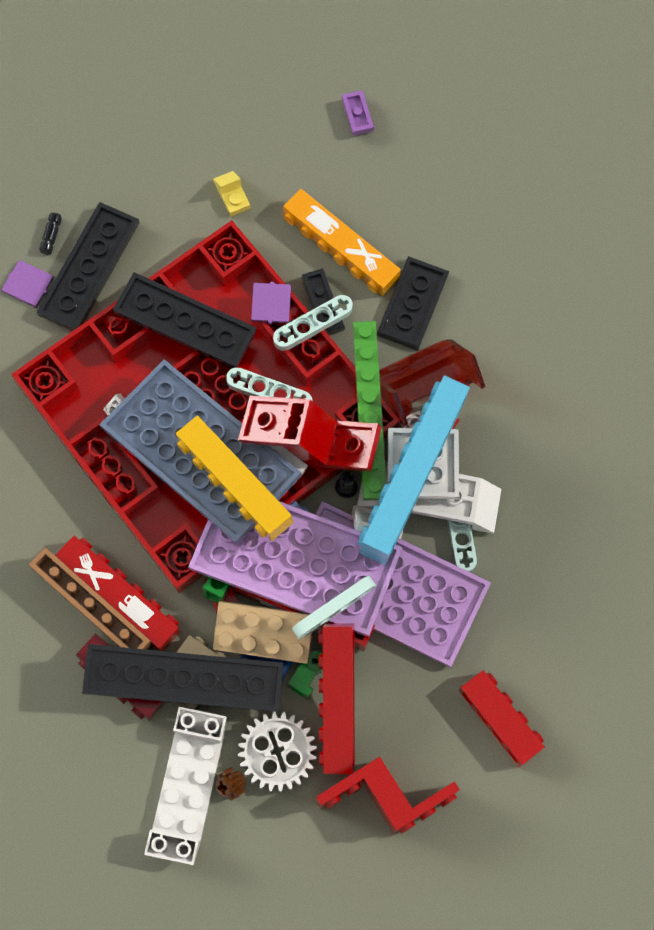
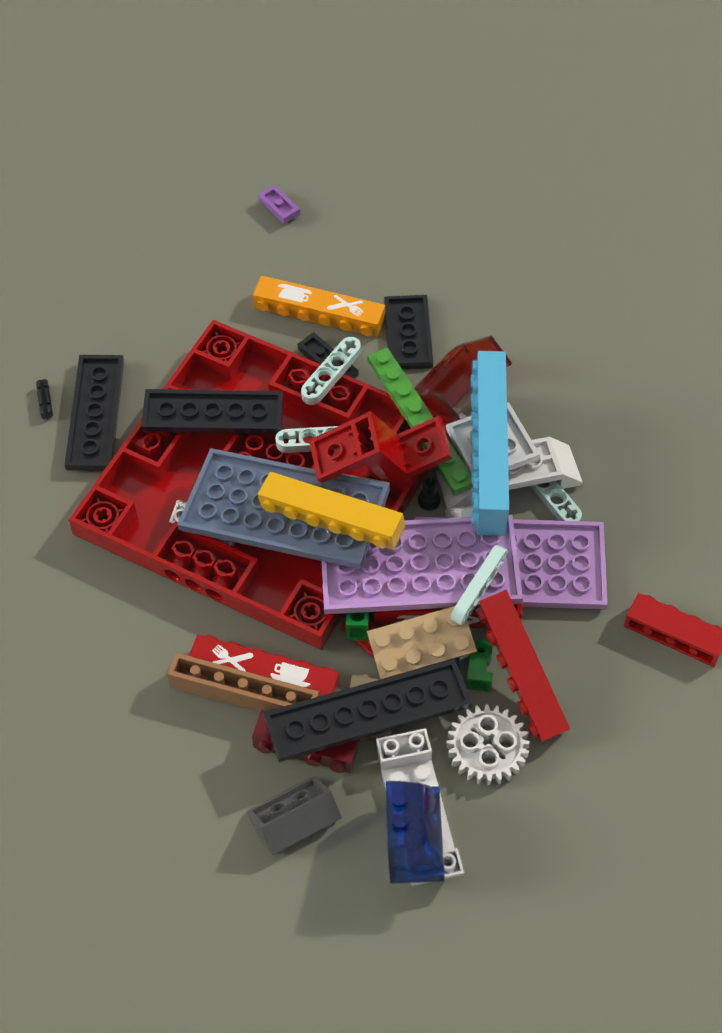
camera: 20 degrees left, 15 degrees down
medium lavender piece [2,260,54,308] -> none
light yellow slope [213,171,251,217] -> none
reddish brown gear [216,767,246,801] -> none
medium lavender piece [251,282,291,324] -> none
red bracket [316,757,460,834] -> none
none -> dark grey slope [246,776,342,855]
none -> clear blue windscreen [386,781,445,884]

